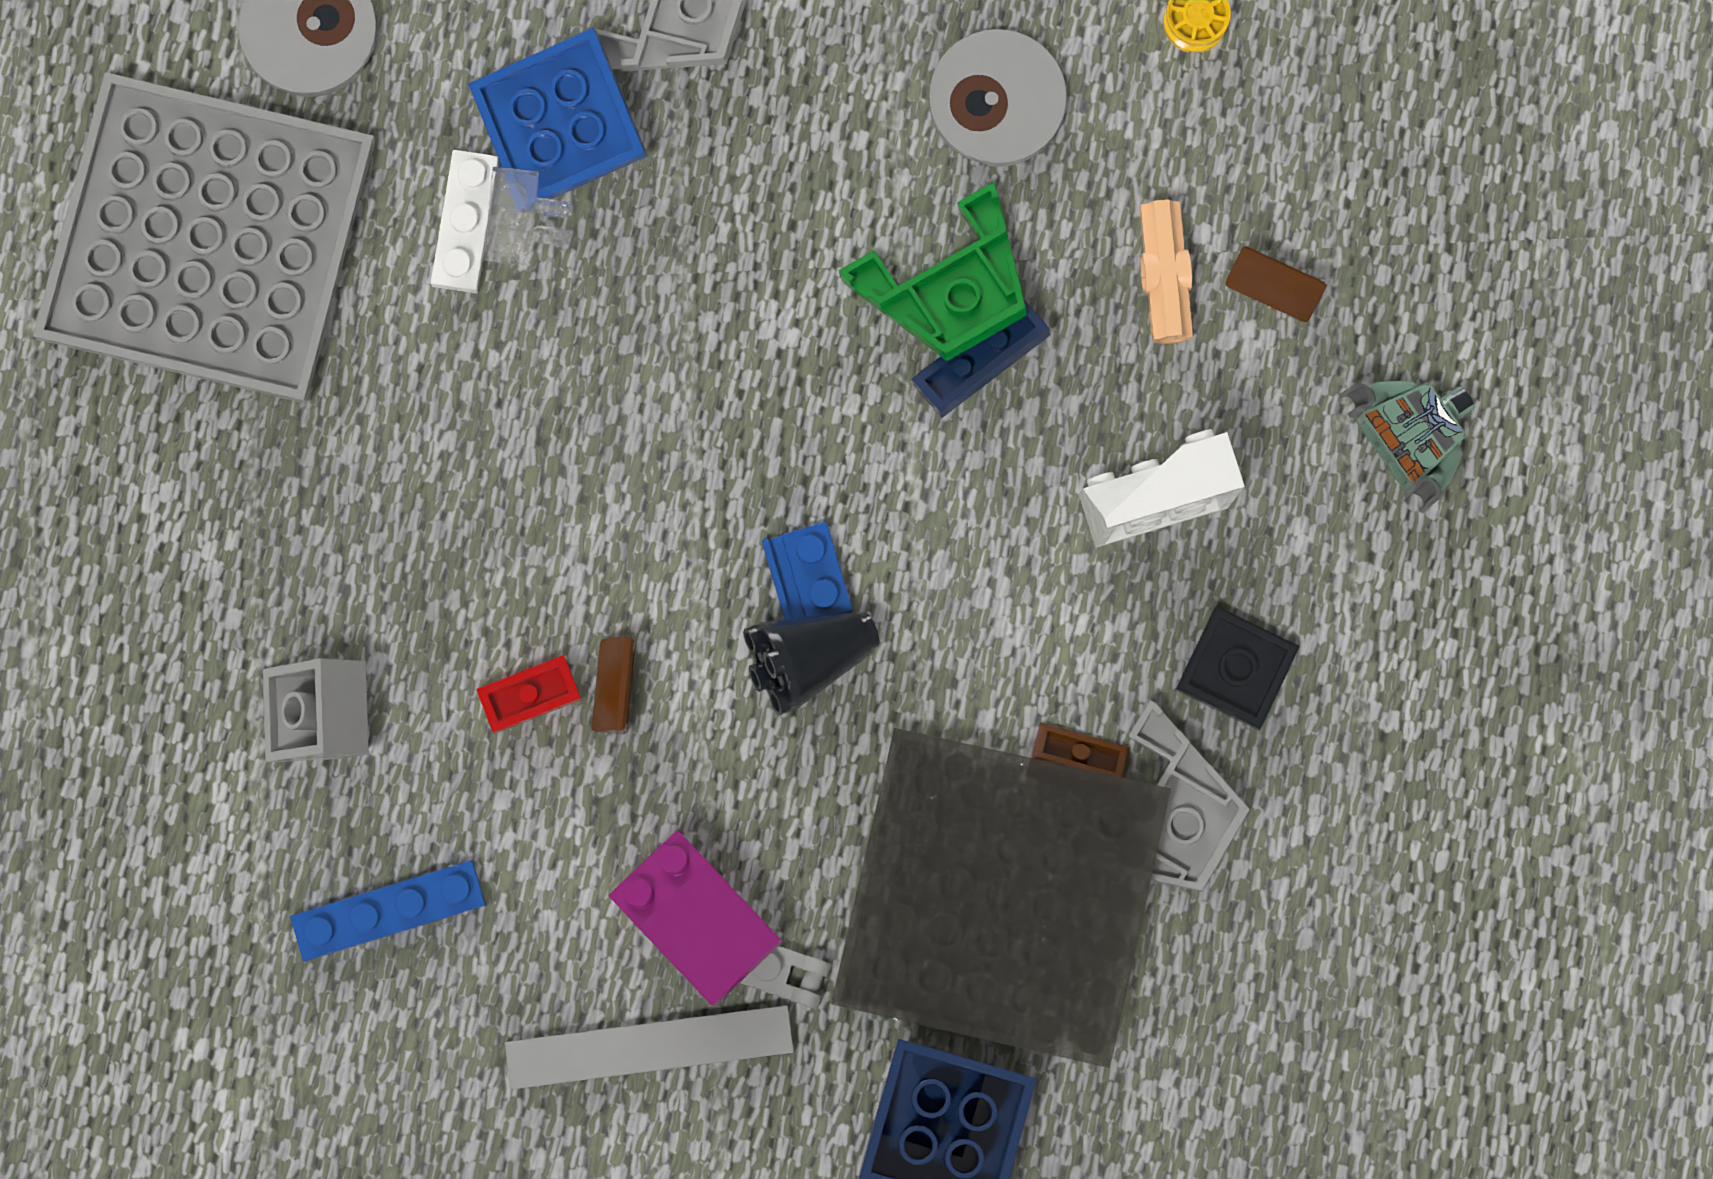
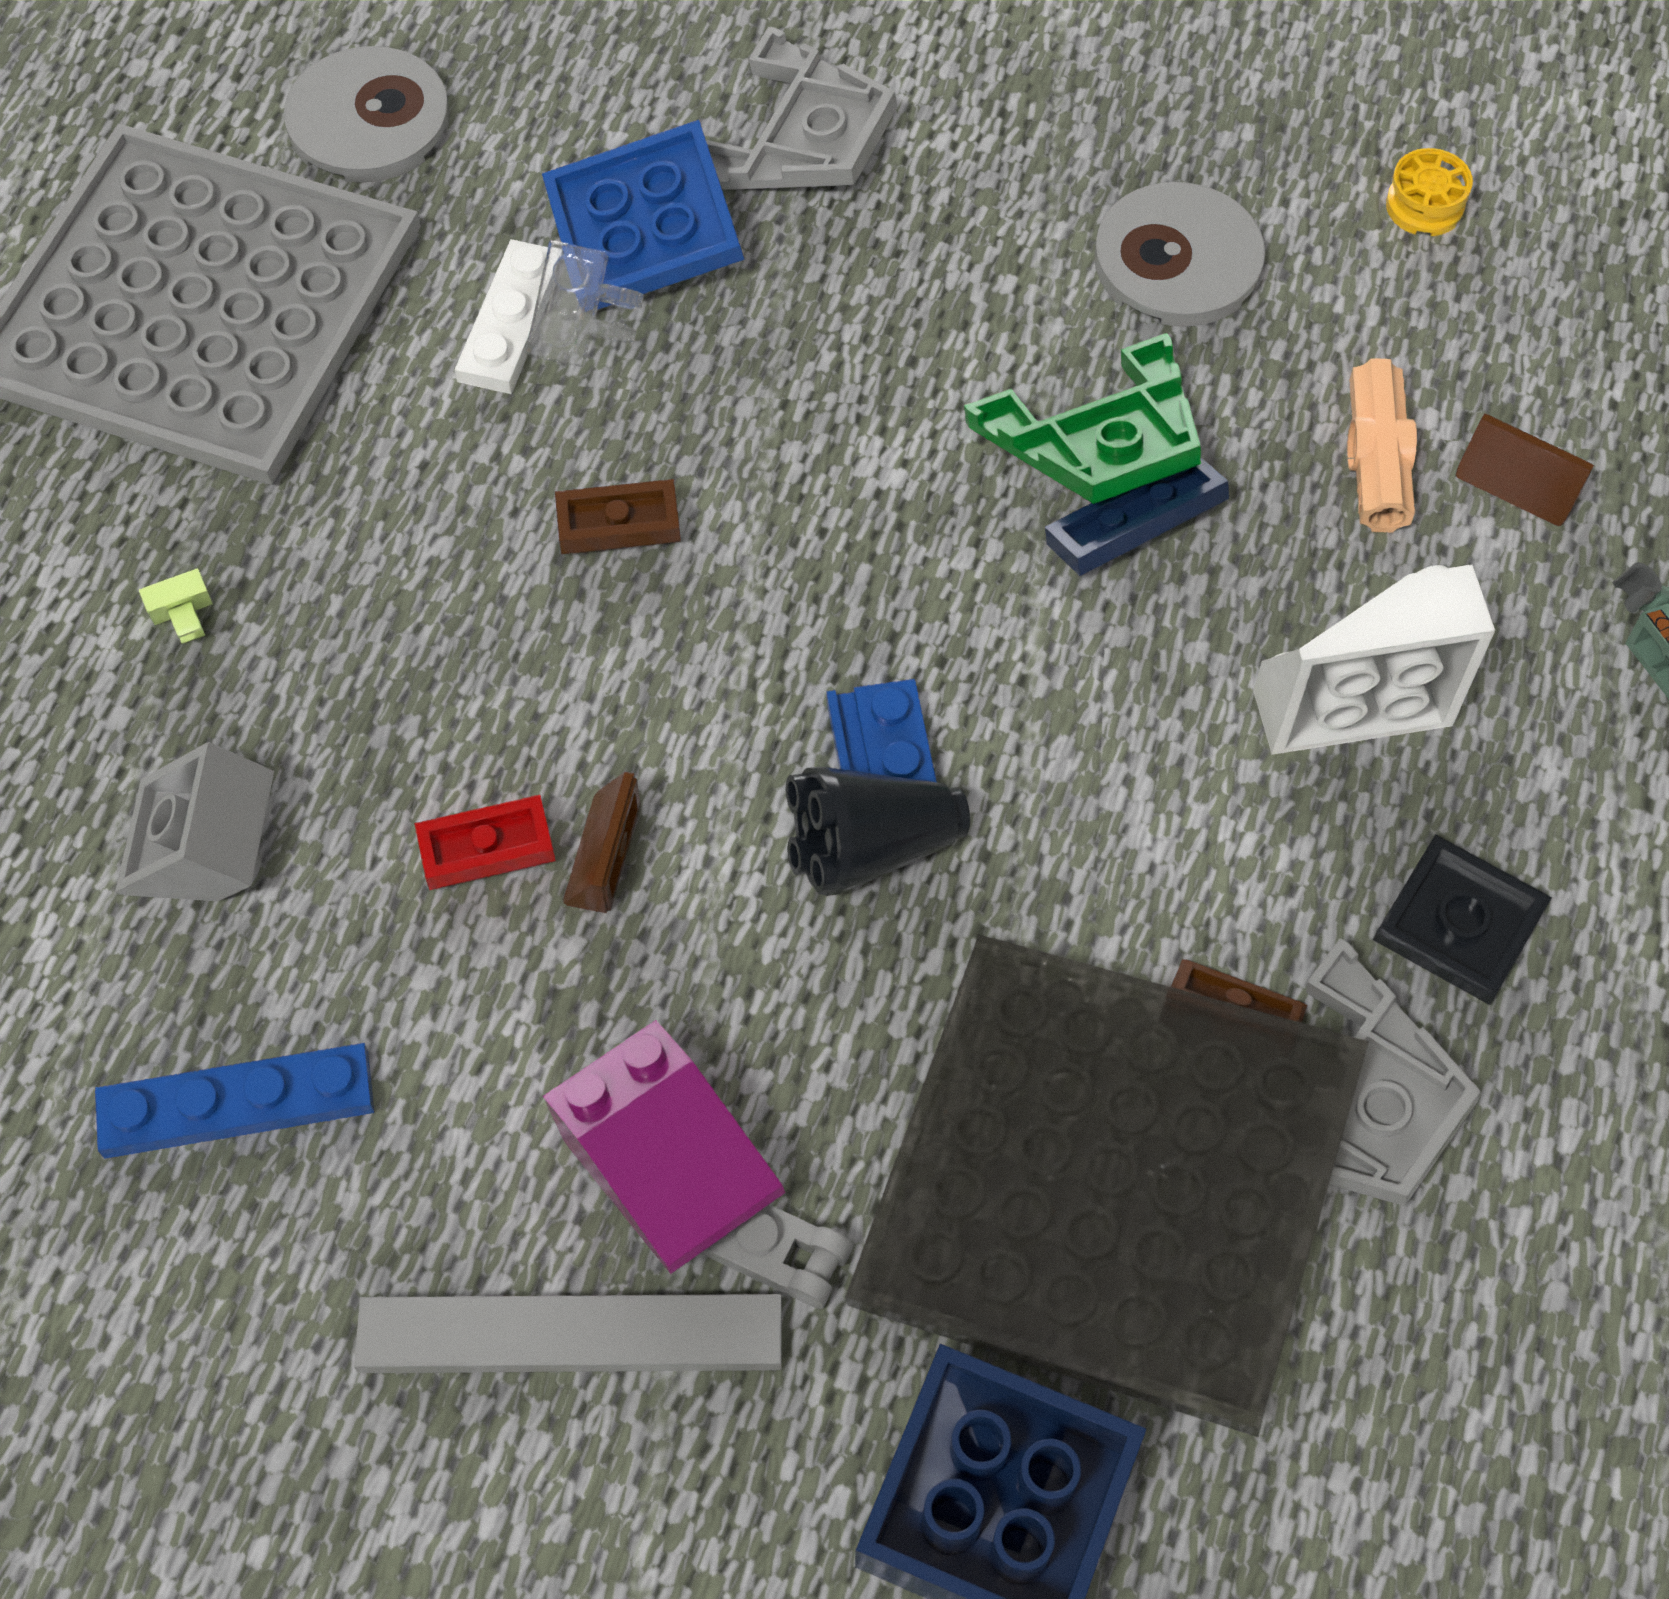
camera: 15 degrees right, 20 degrees down
none -> yellowish green tile [139,568,213,644]
none -> reddish brown plate [555,479,681,554]

